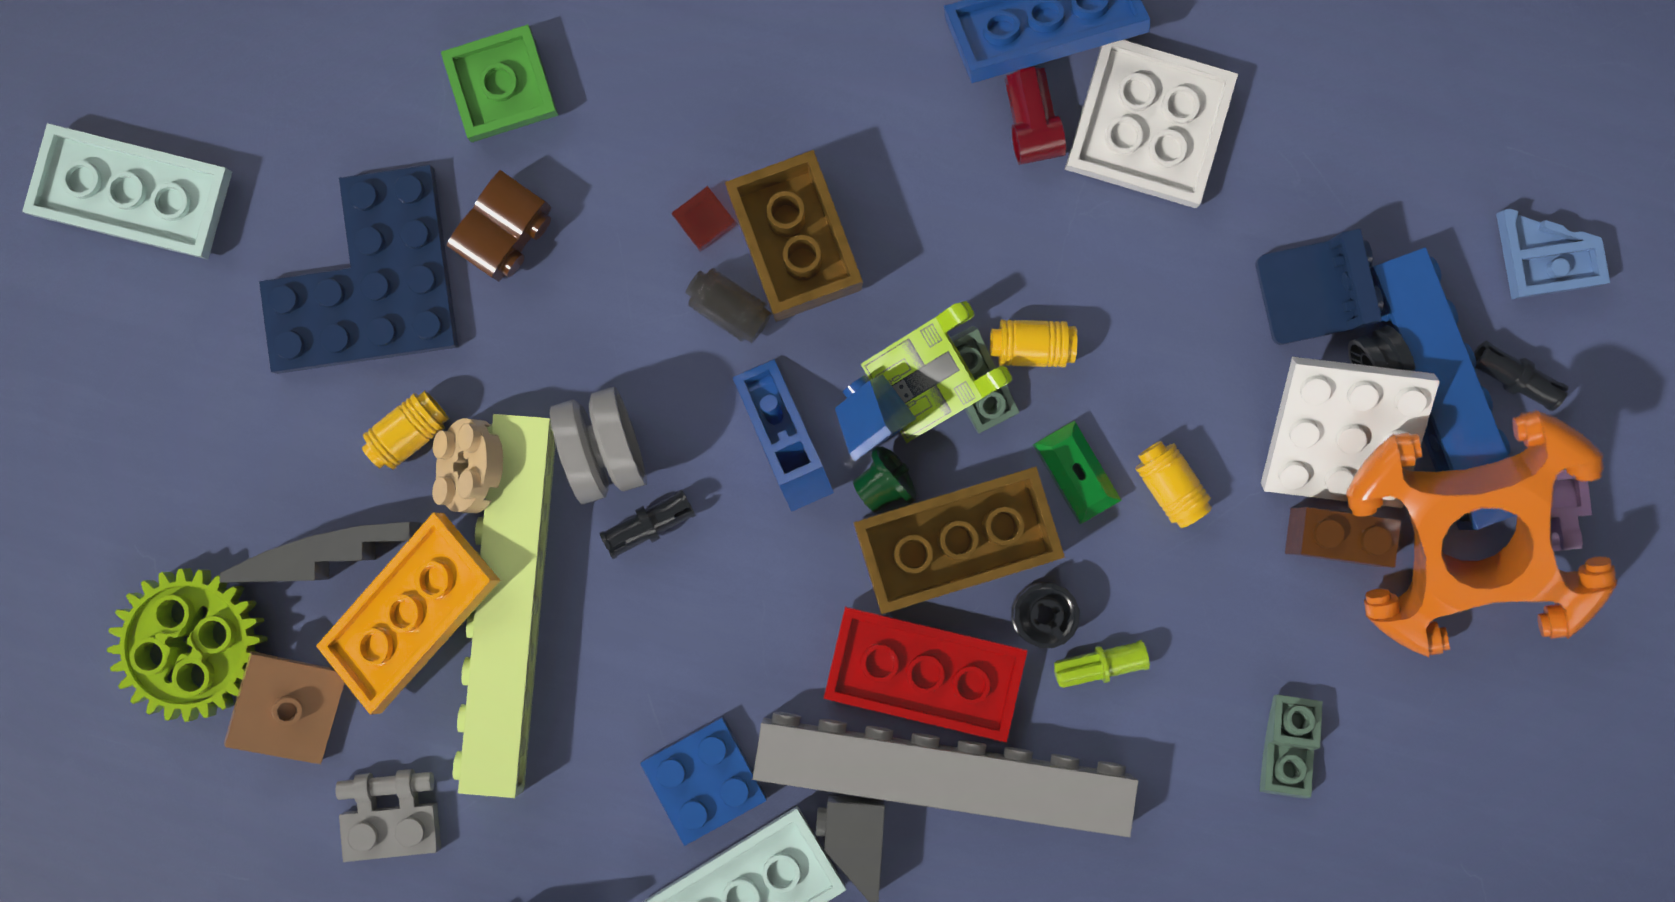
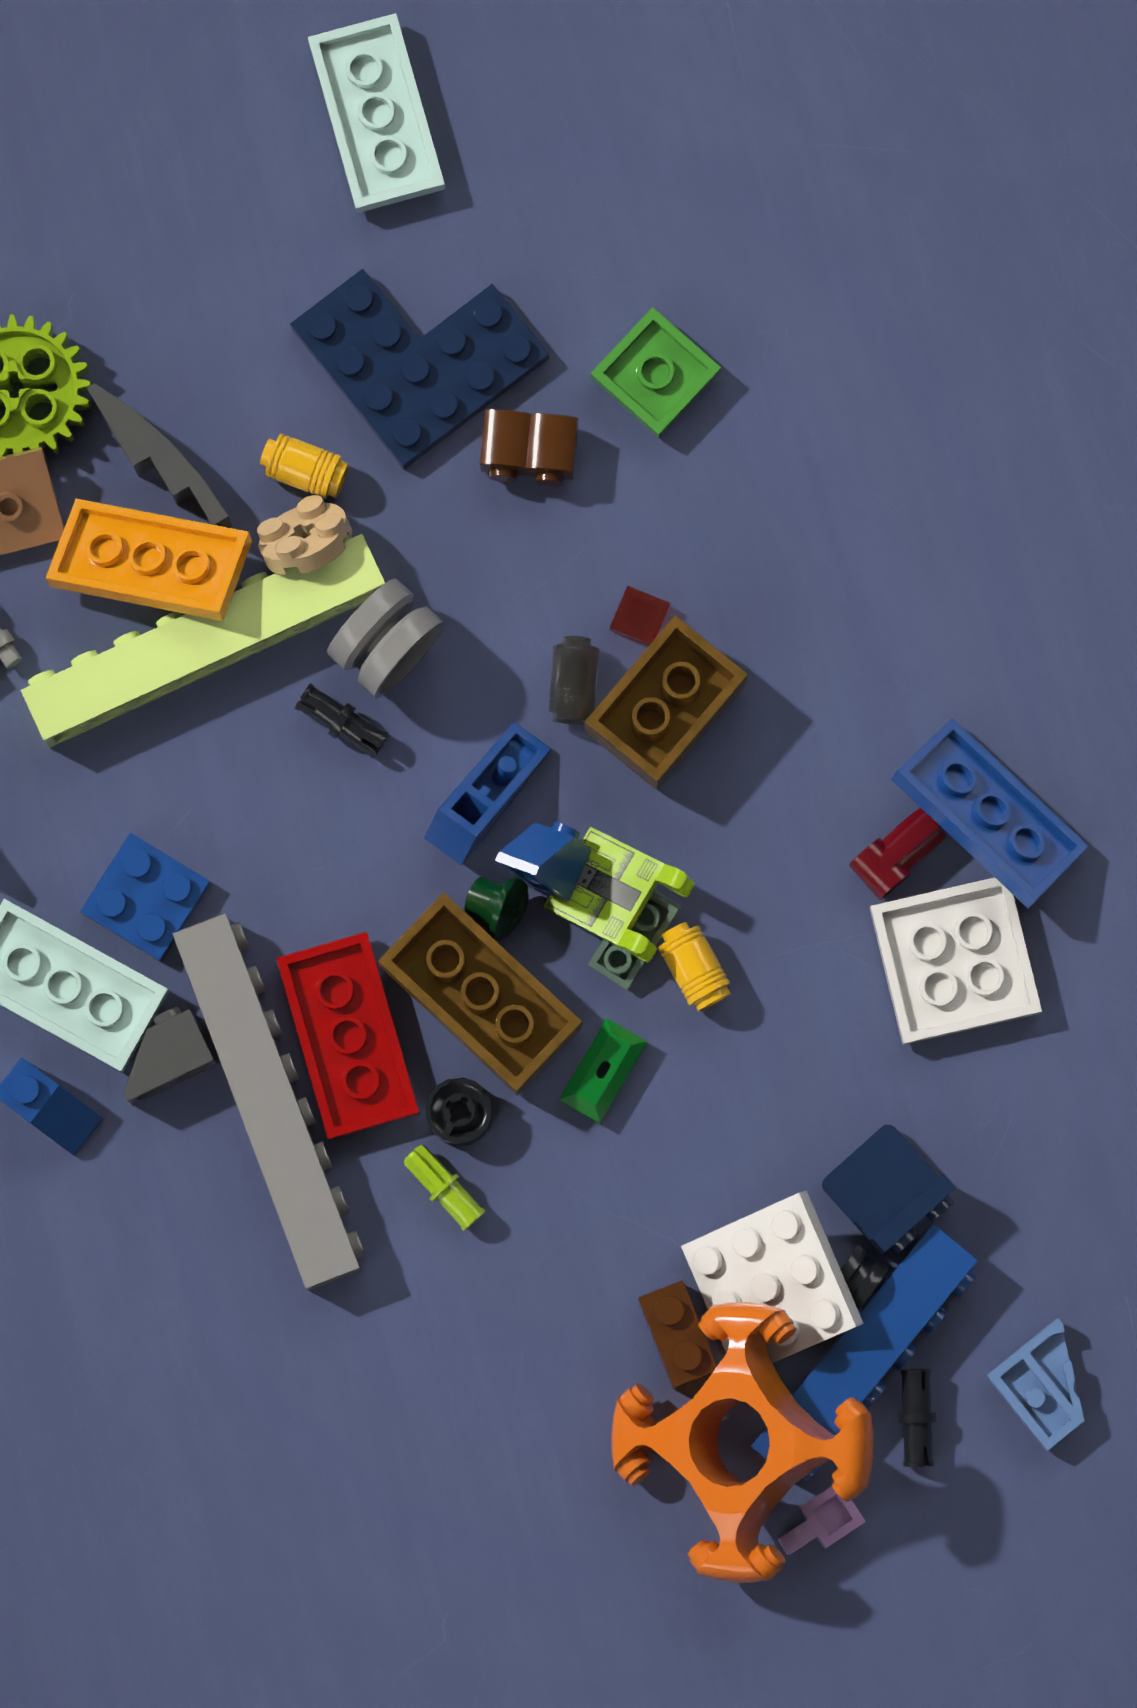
camera: 65 degrees right, 5 degrees down
yellow head [1135,441,1212,528] -> none
sand green slope [1259,694,1323,799] -> none

